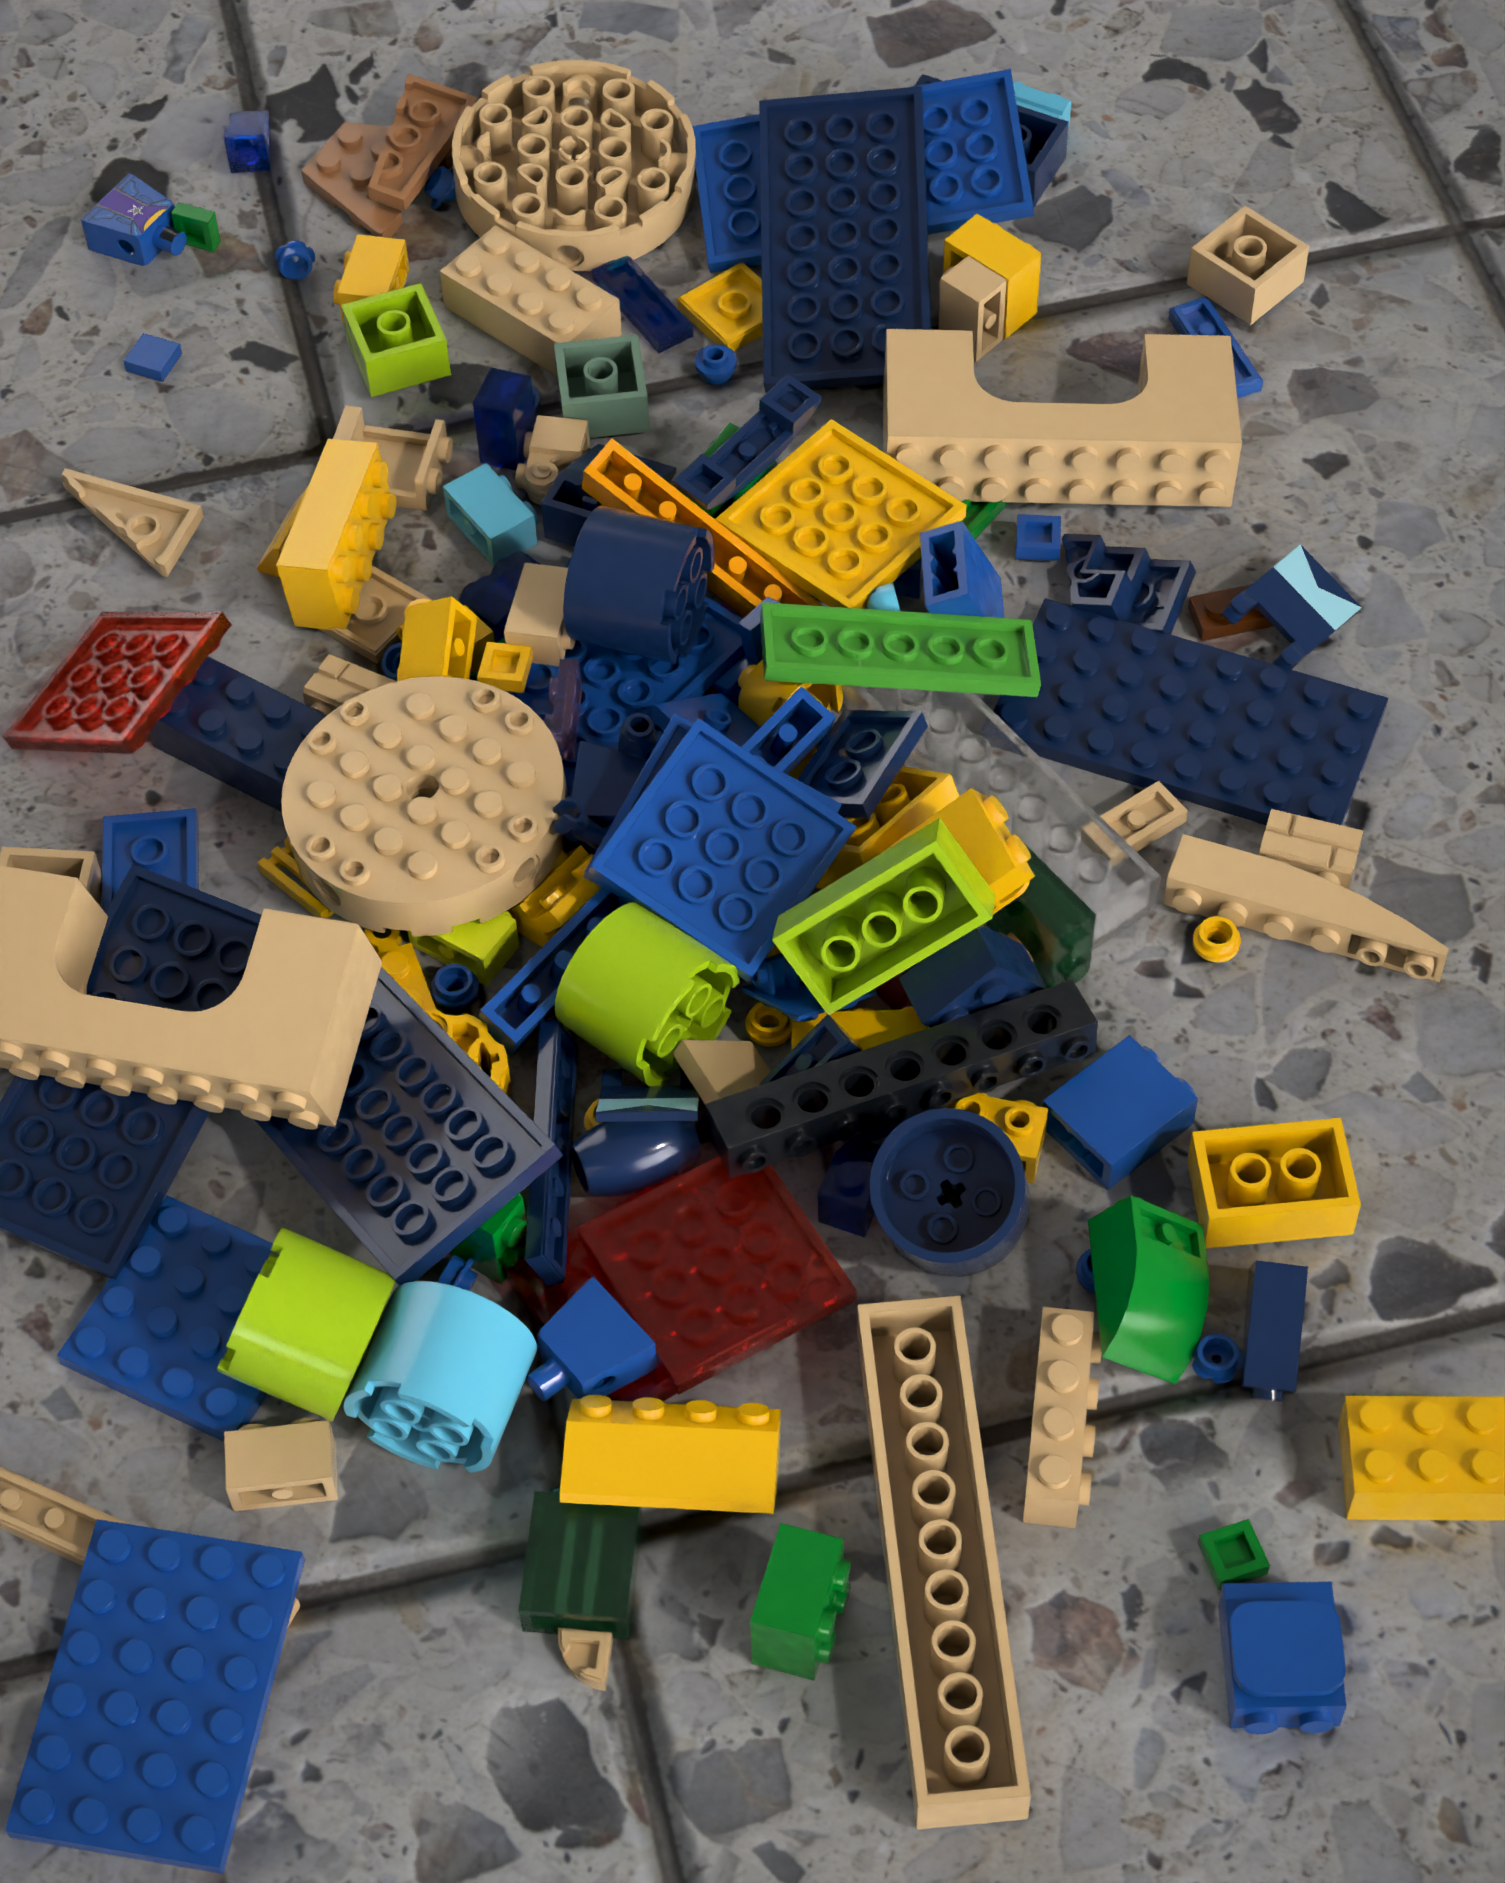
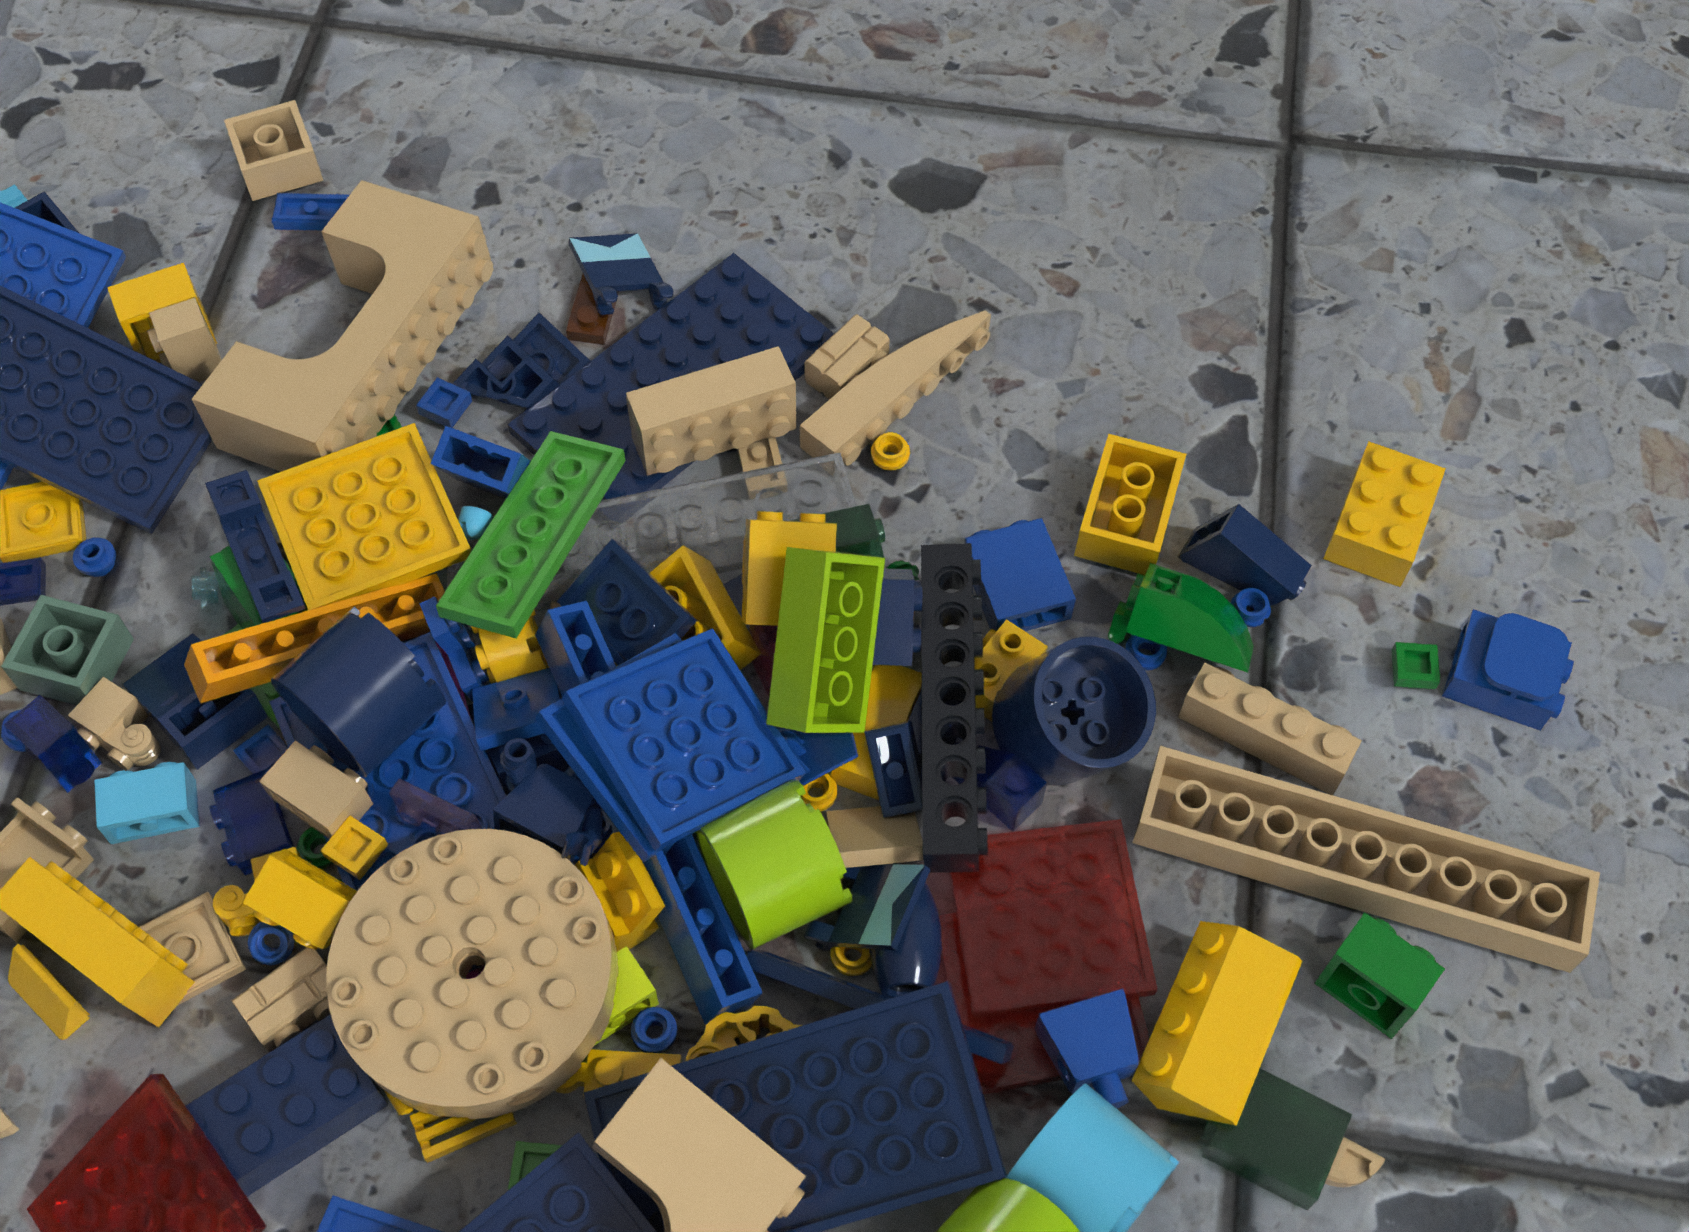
camera: 70 degrees left, 5 degrees up
none -> tan brick [626,346,796,476]

